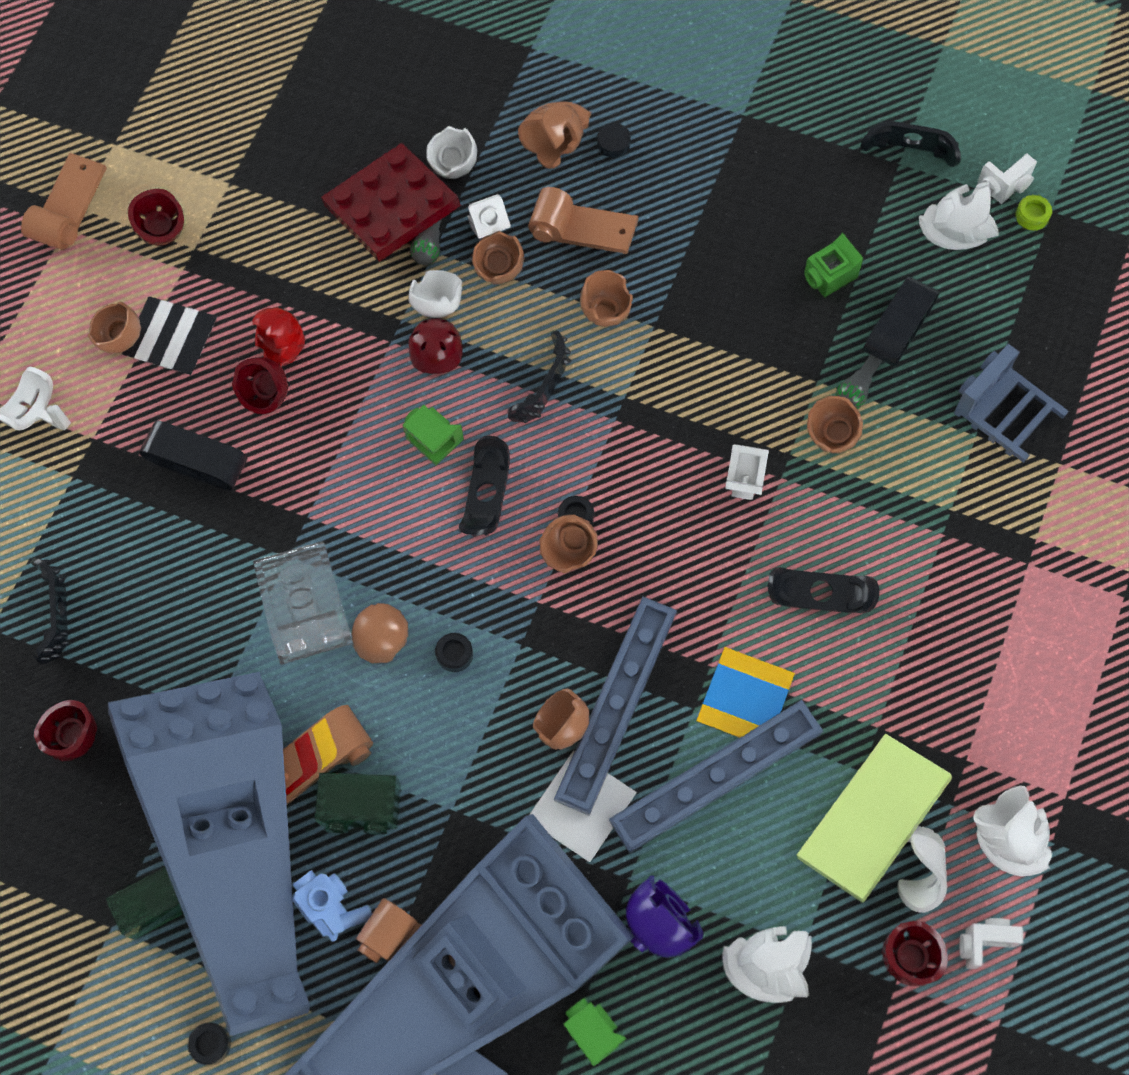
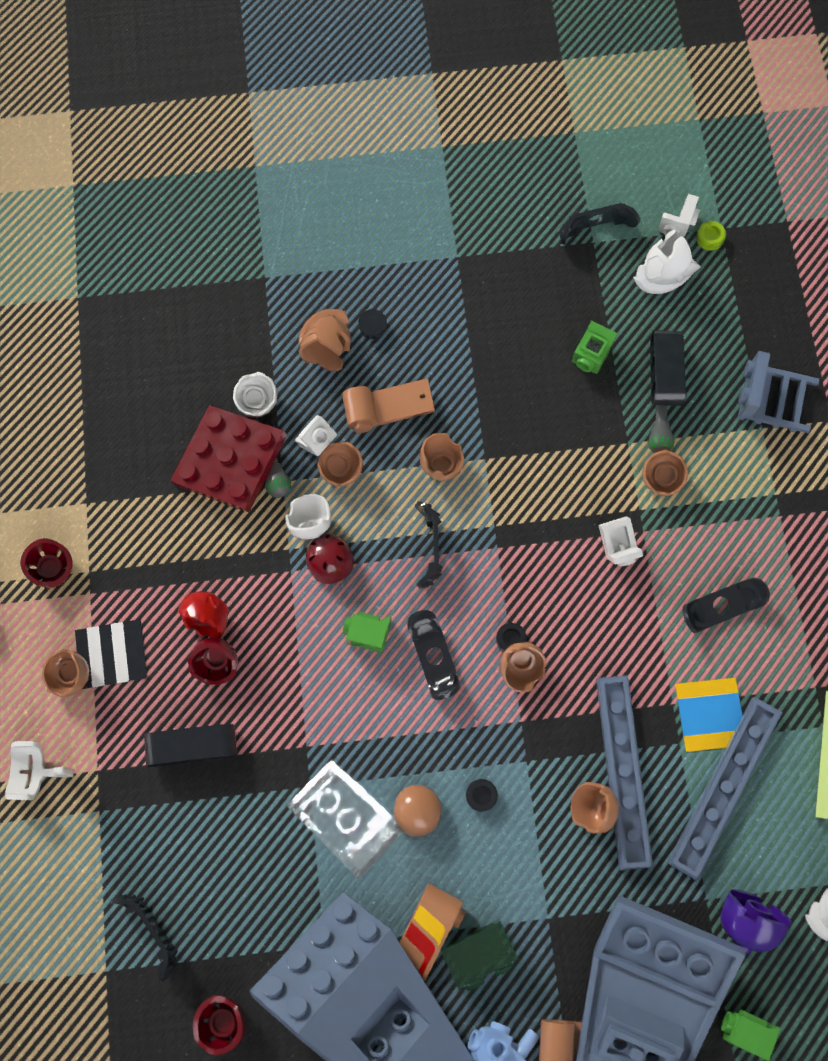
camera: 30 degrees left, 5 degrees up
white sticker [529,750,637,862] -> none

